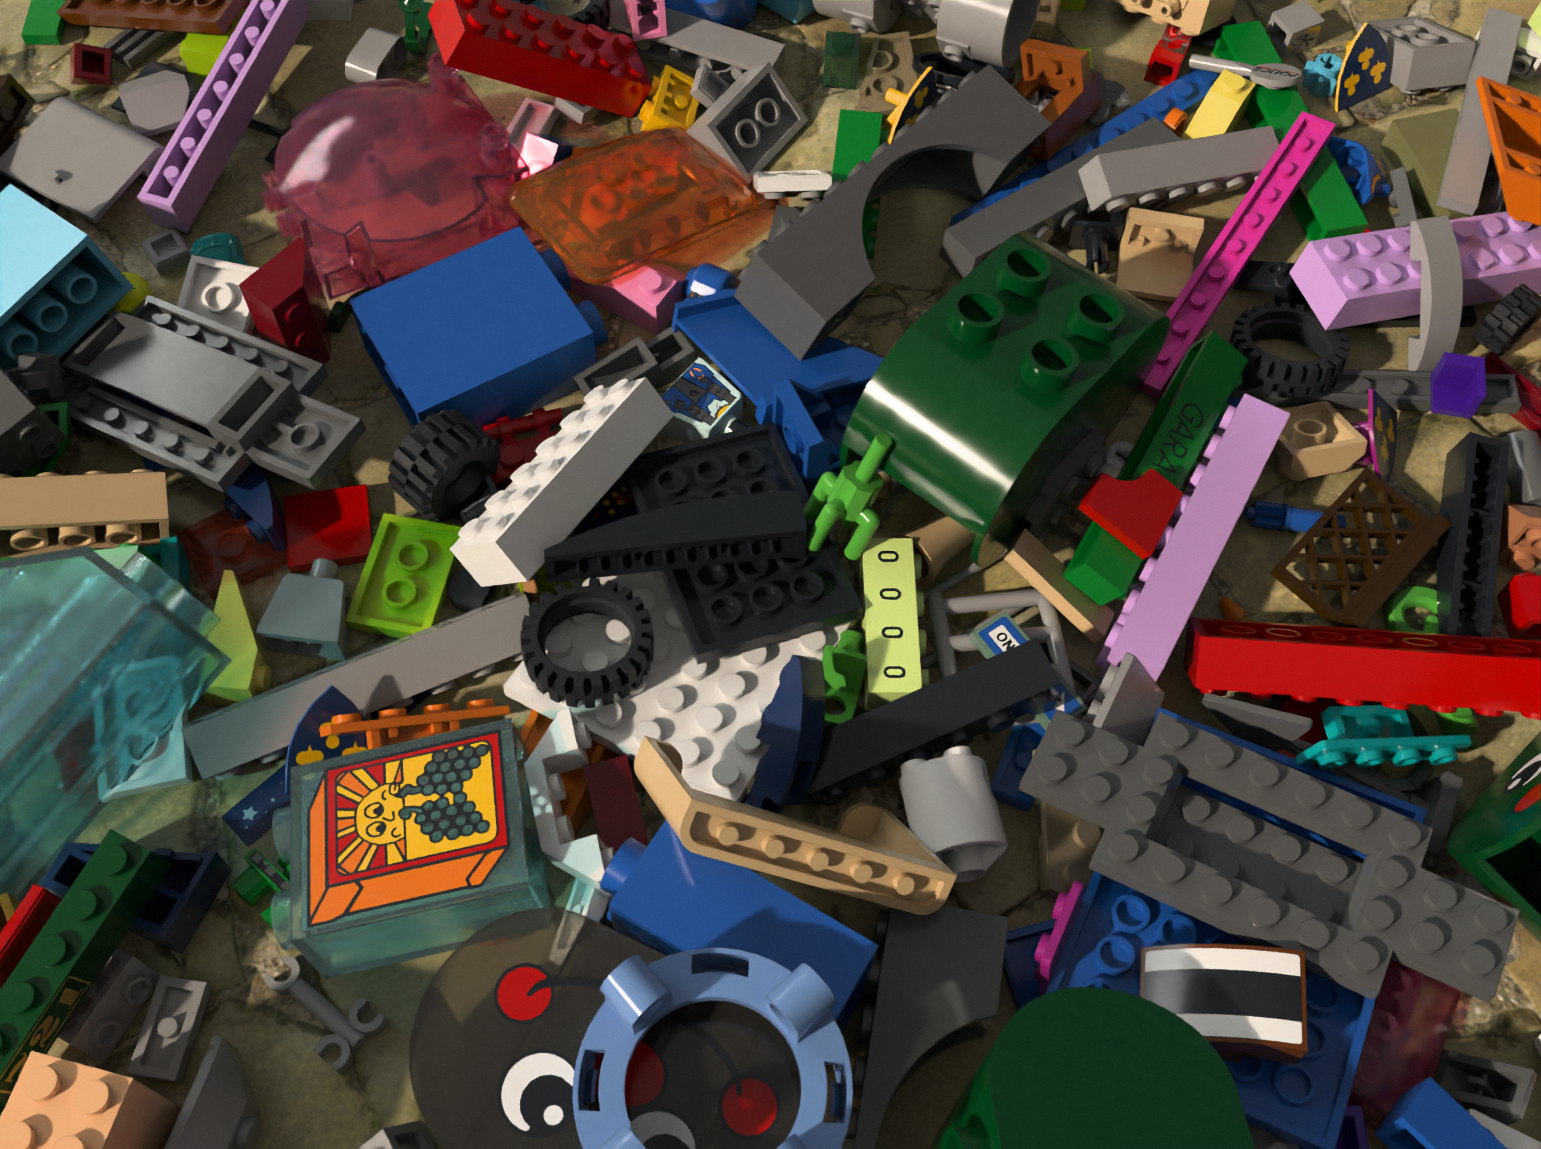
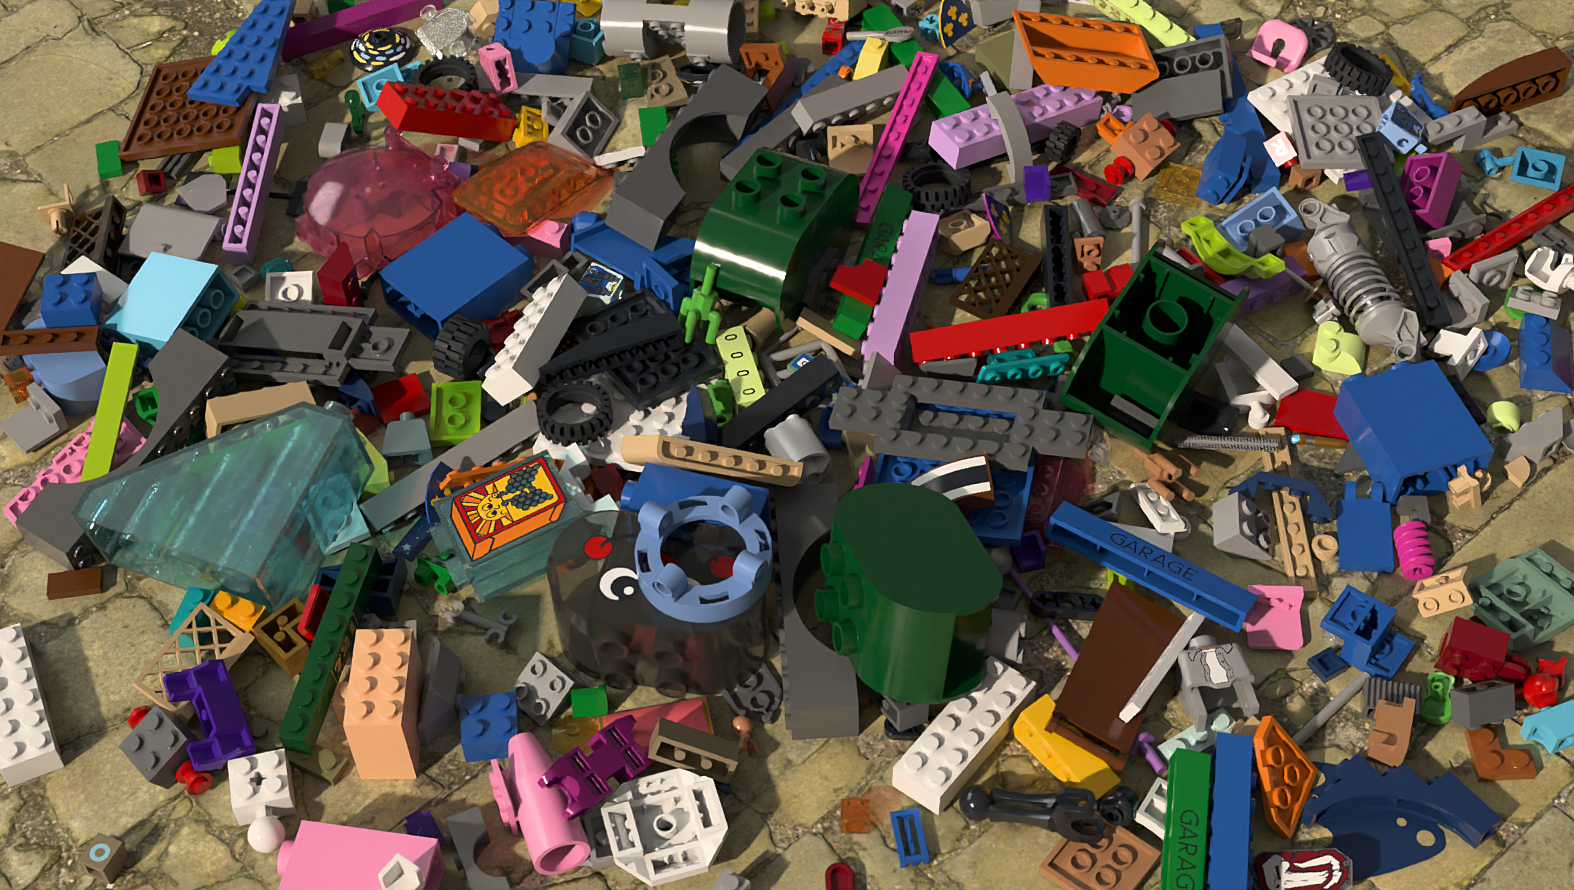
camera: 10 degrees left, 10 degrees down
shield [884,66,939,145] -> none

